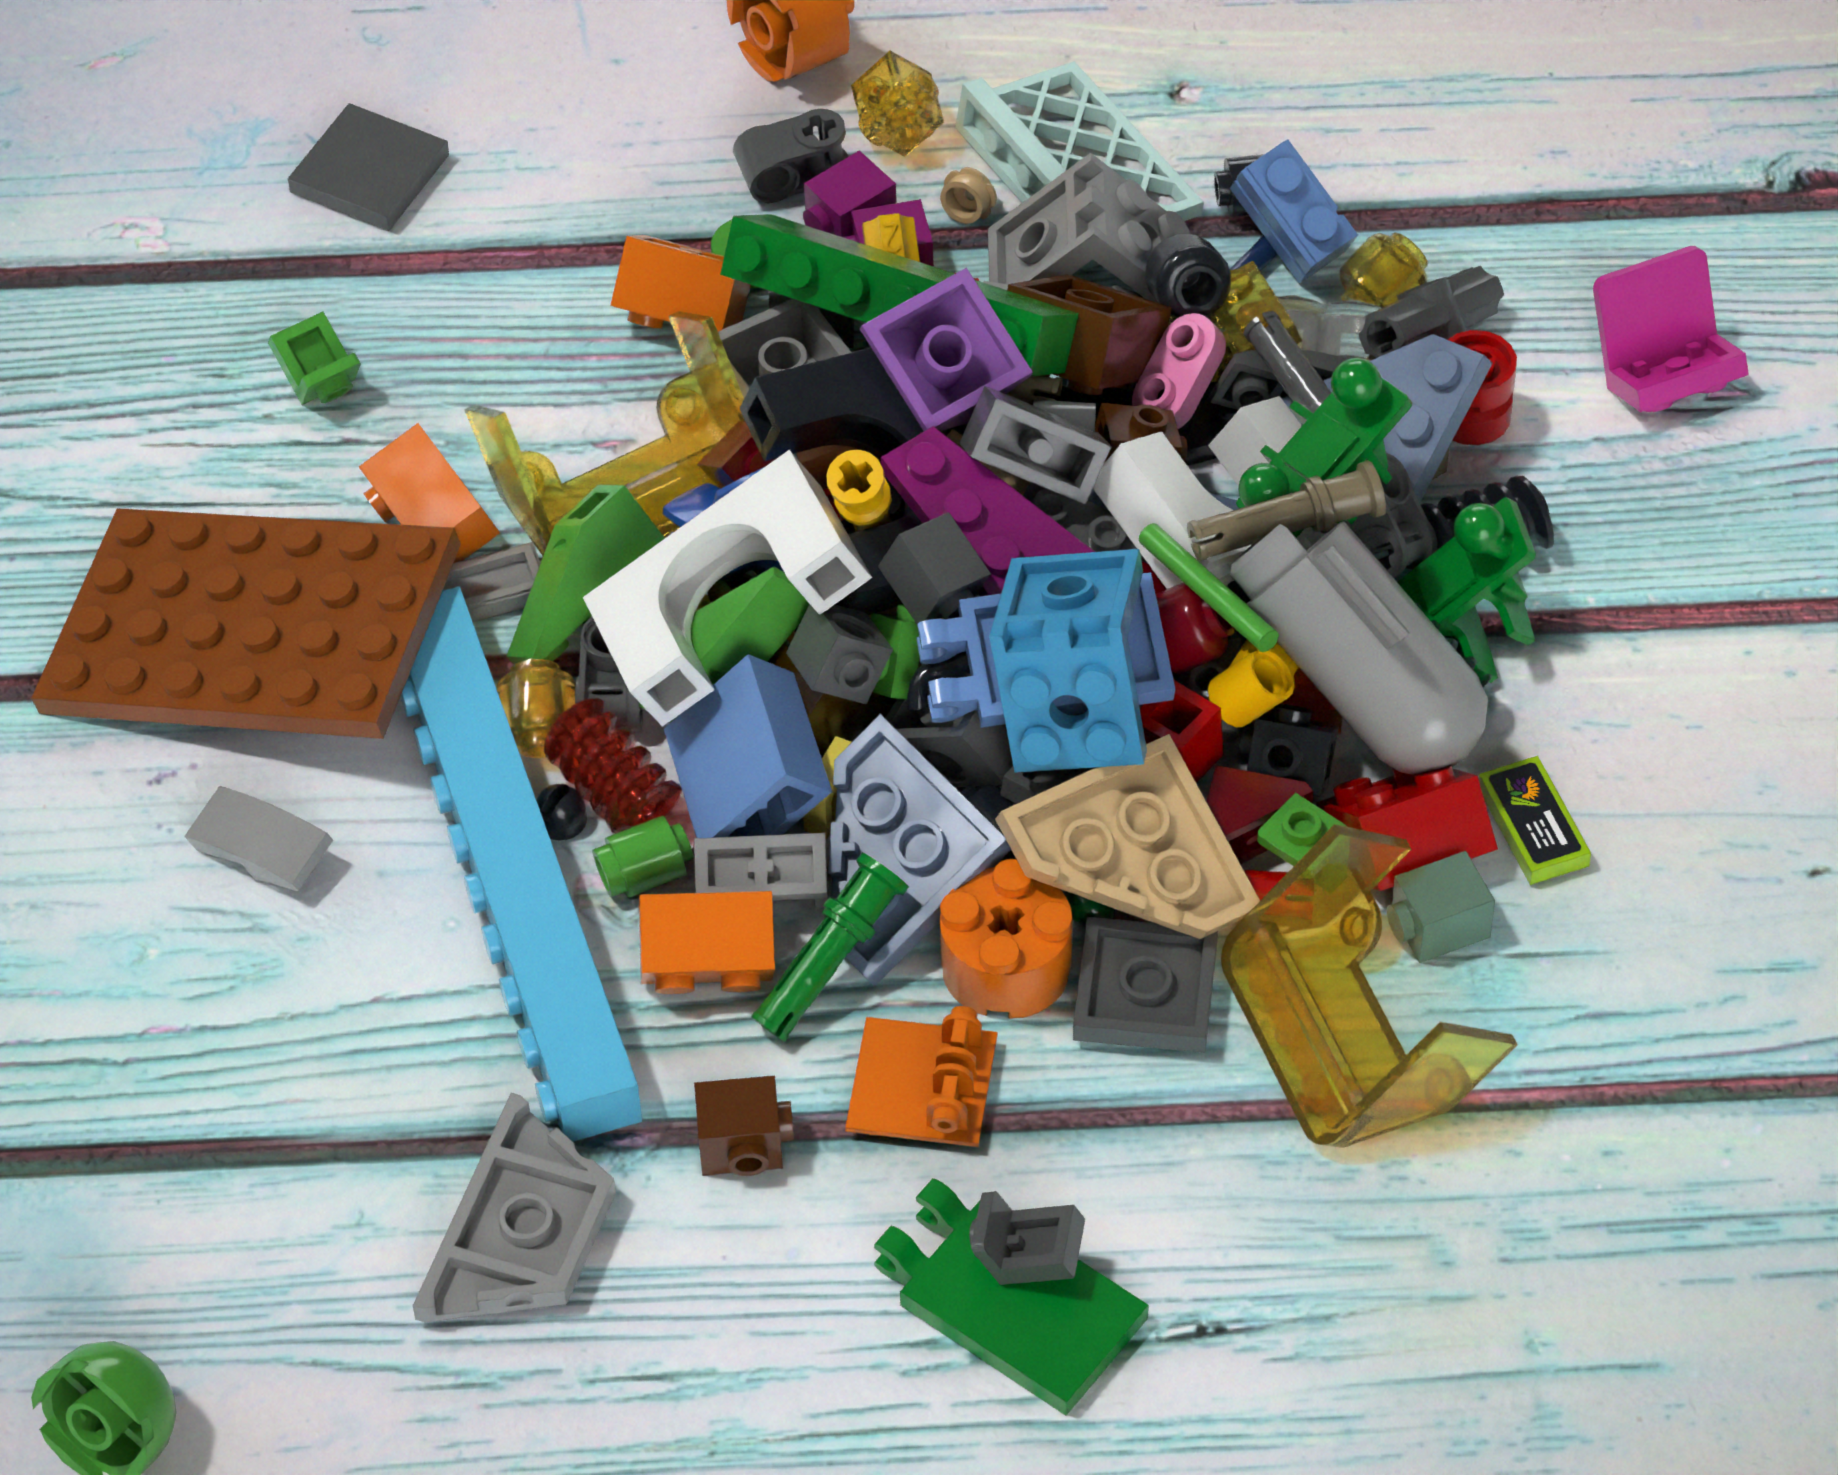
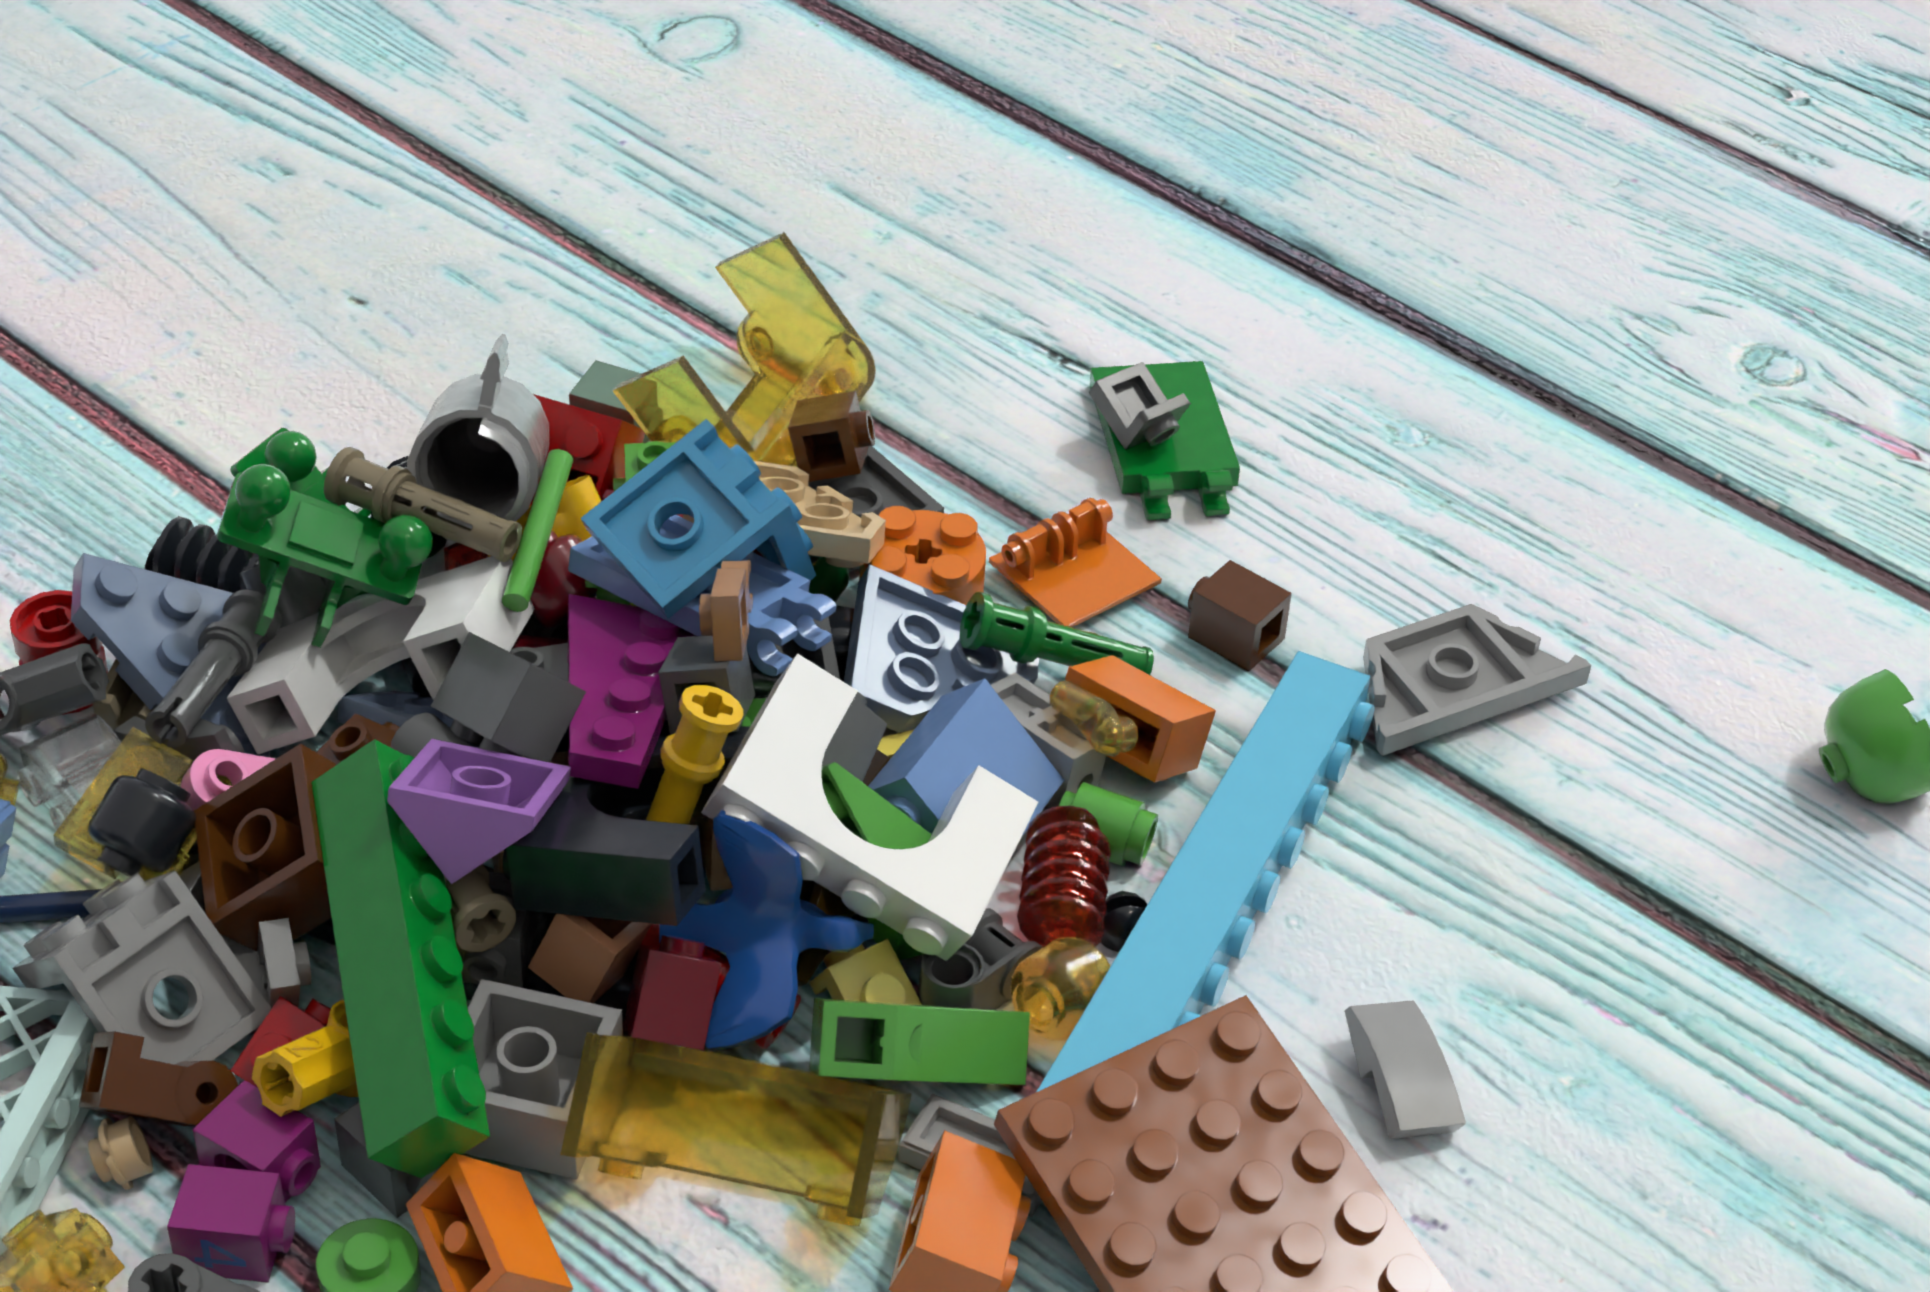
camera: 140 degrees left, 10 degrees down
none -> reddish brown leg [79,1031,238,1126]
none -> medium nougat plate [699,560,753,661]
none -> reddish brown brick [788,391,875,482]
none -> clear yellow arm [1049,680,1138,757]

